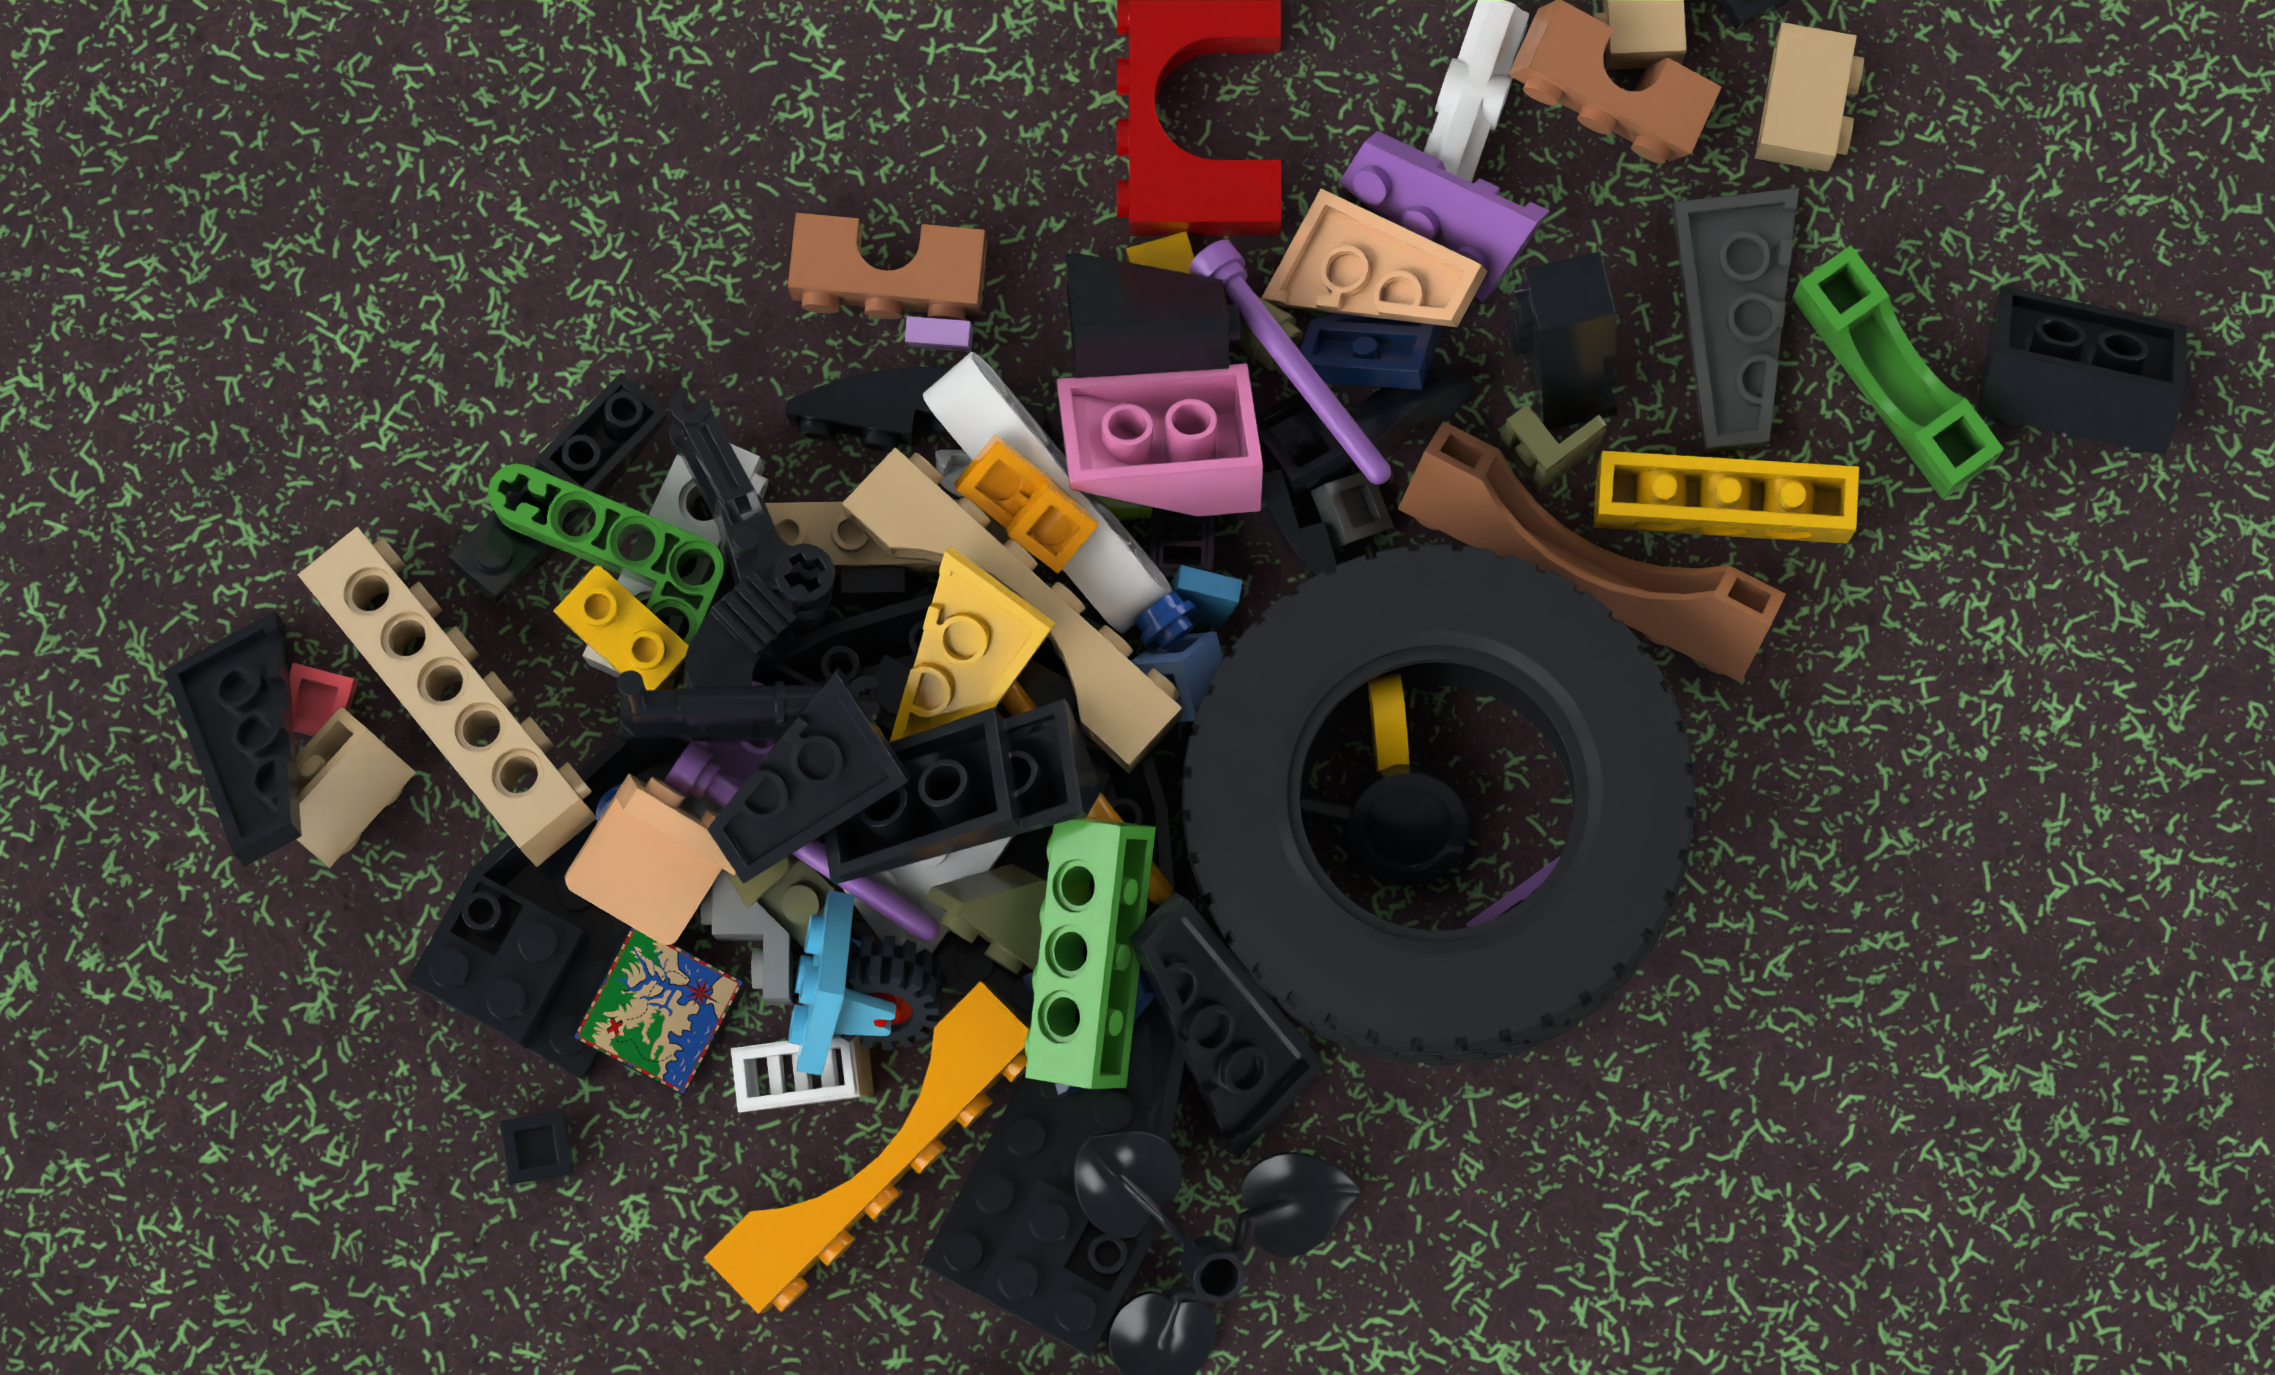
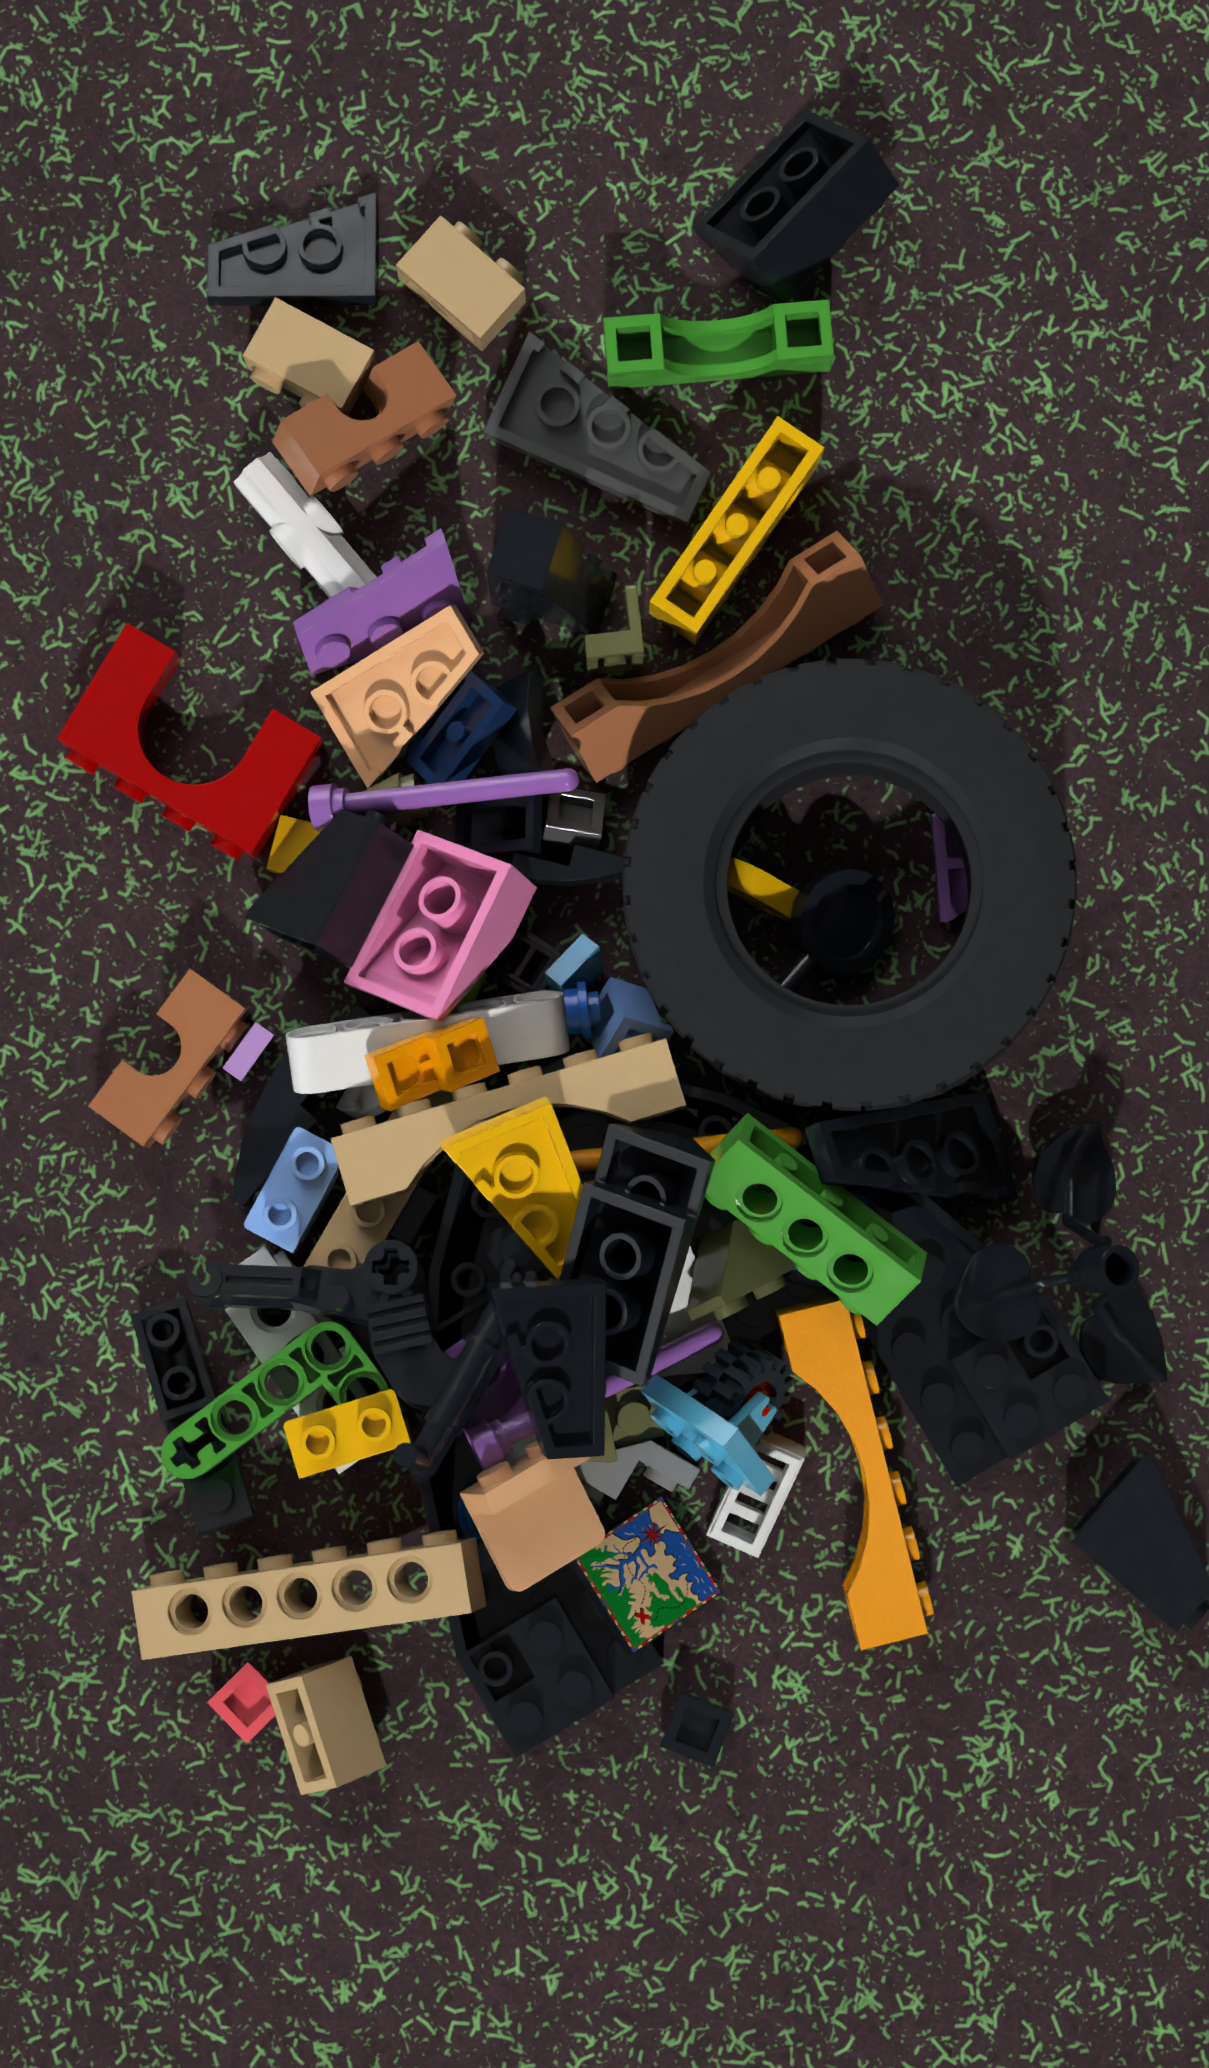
camera: 65 degrees left, 5 degrees up
black wing [163,611,302,867] -> none
none -> light blue bracket [244,1127,341,1254]

